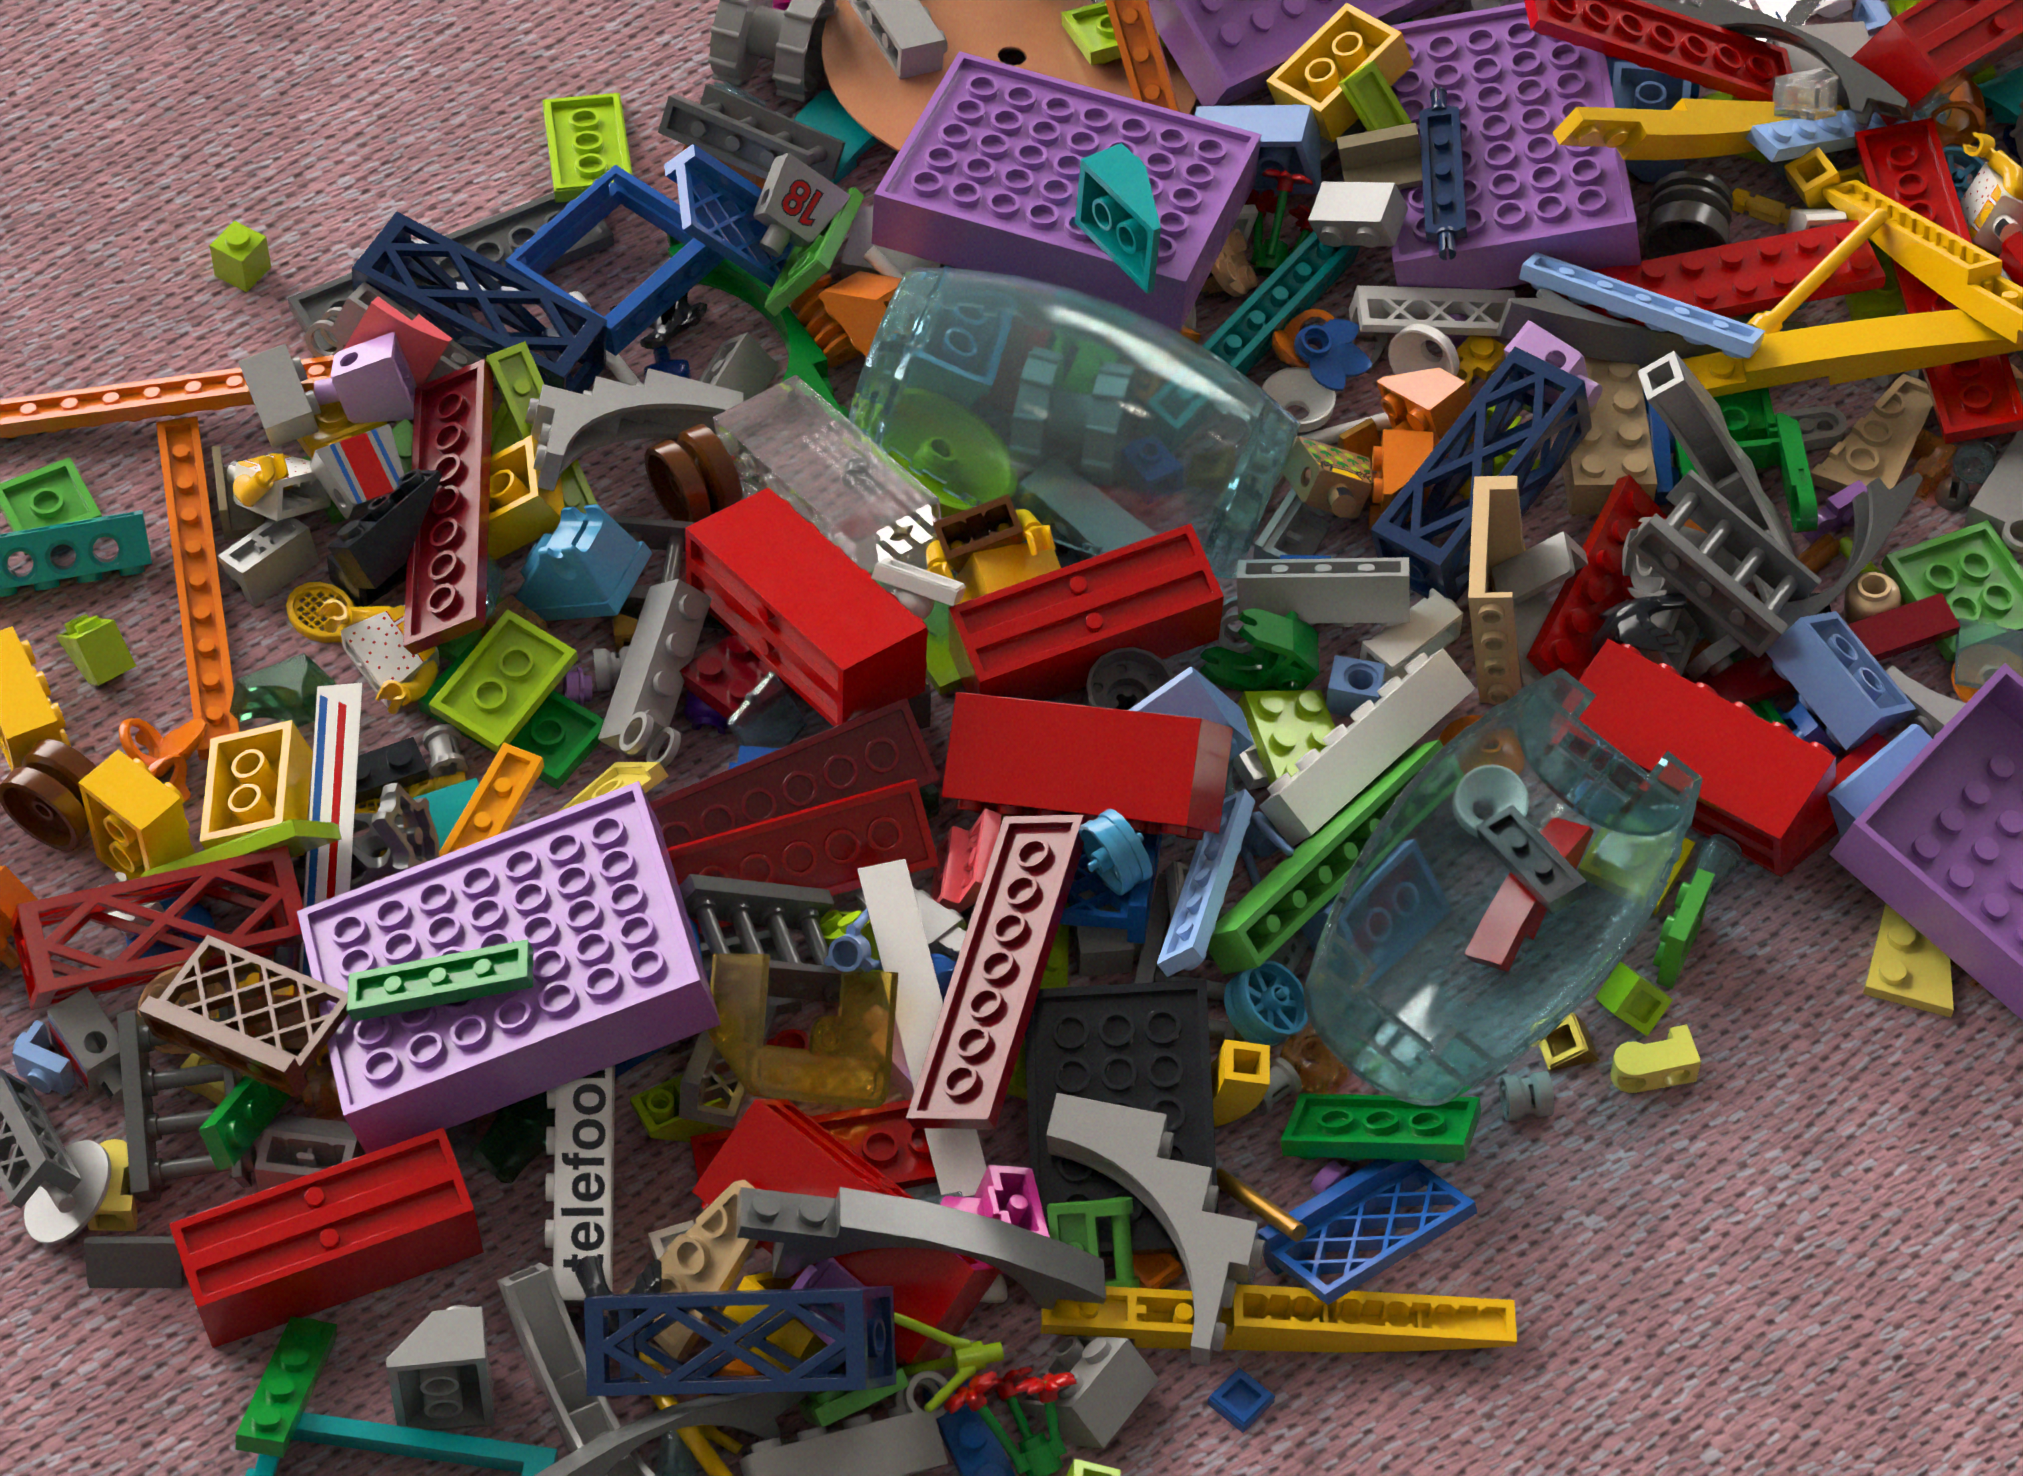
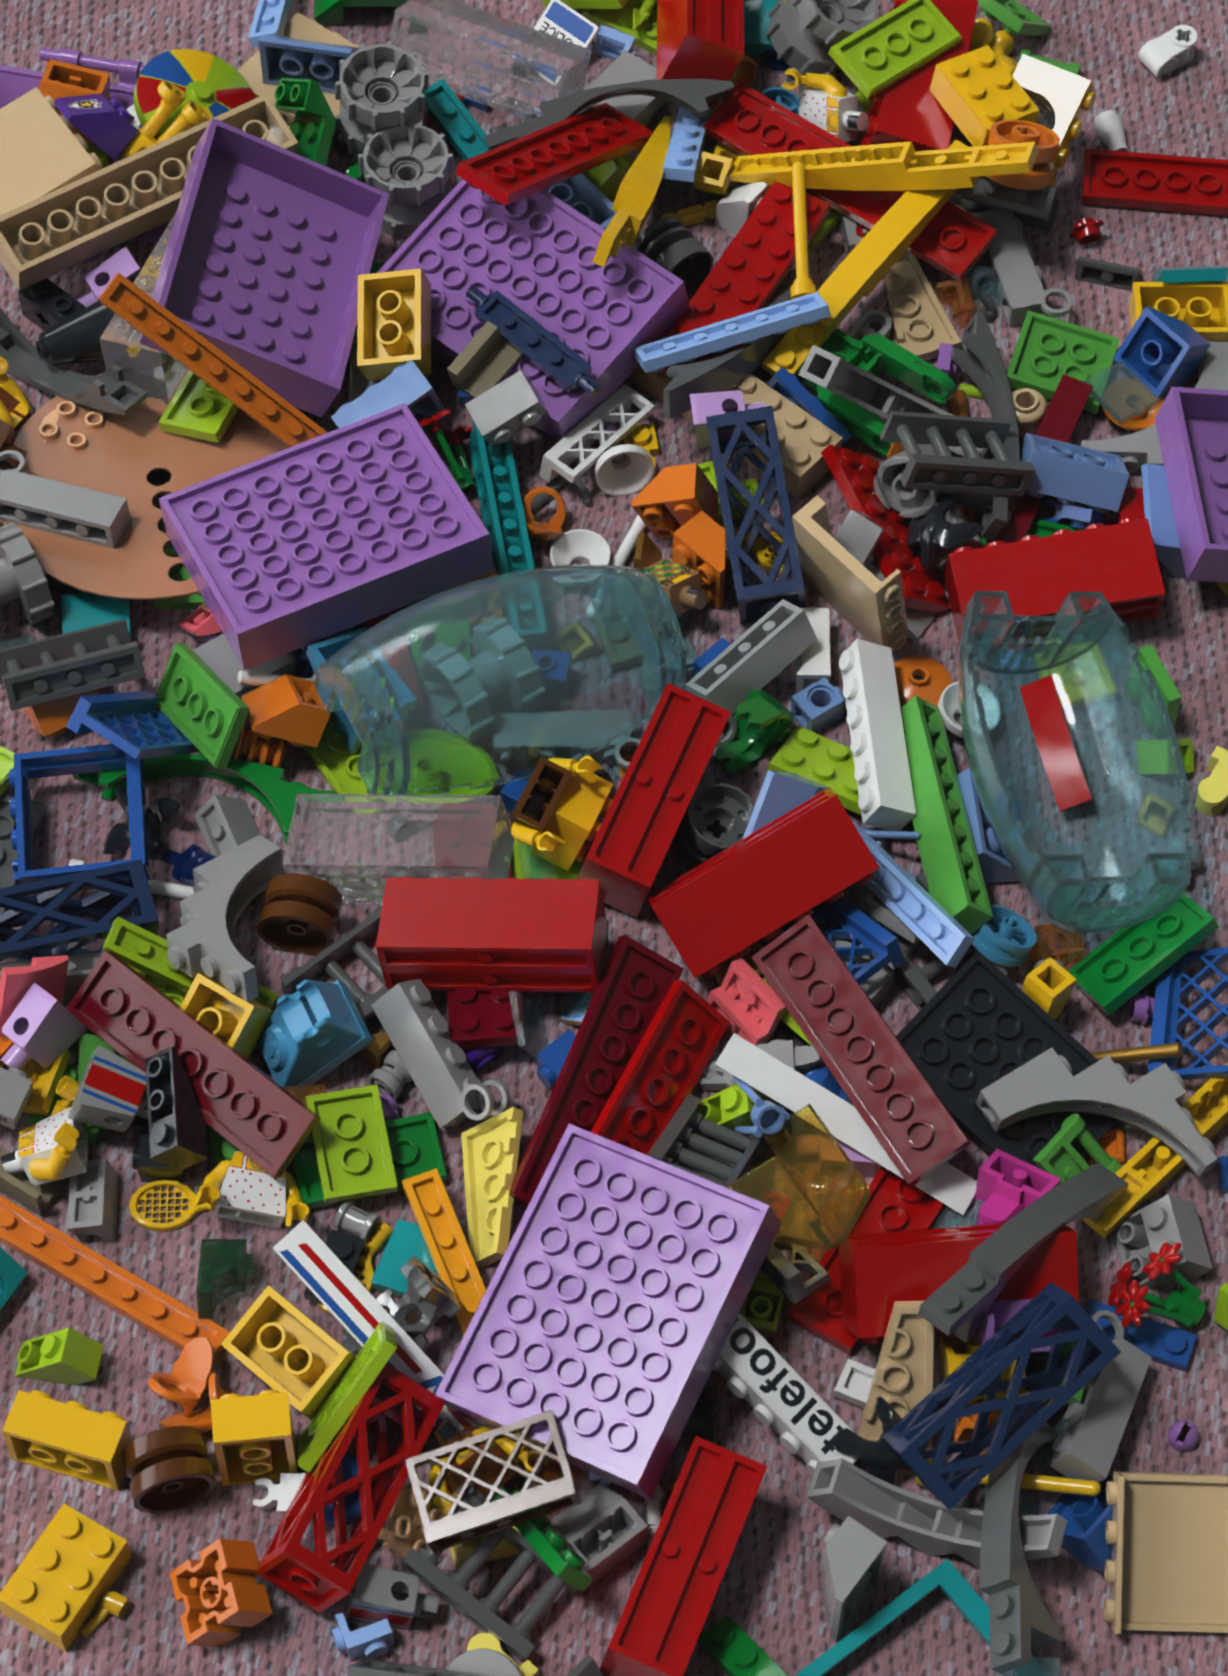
camera: 45 degrees left, 5 degrees up
plate [347,939,534,1022] -> none
light grey torso [753,153,851,257] -> none
white tile [871,557,966,620] -> none
lime plant [894,1312,1004,1413] -> none
teal slope [1075,143,1161,294] -> none
dark azure wheel [1079,809,1153,896] -> none
blue plate [1294,319,1373,391] -> none
lime tile [1338,60,1412,132] -> none
black plate [1476,804,1589,915] -> none
clear slope [1773,68,1838,120] -> none

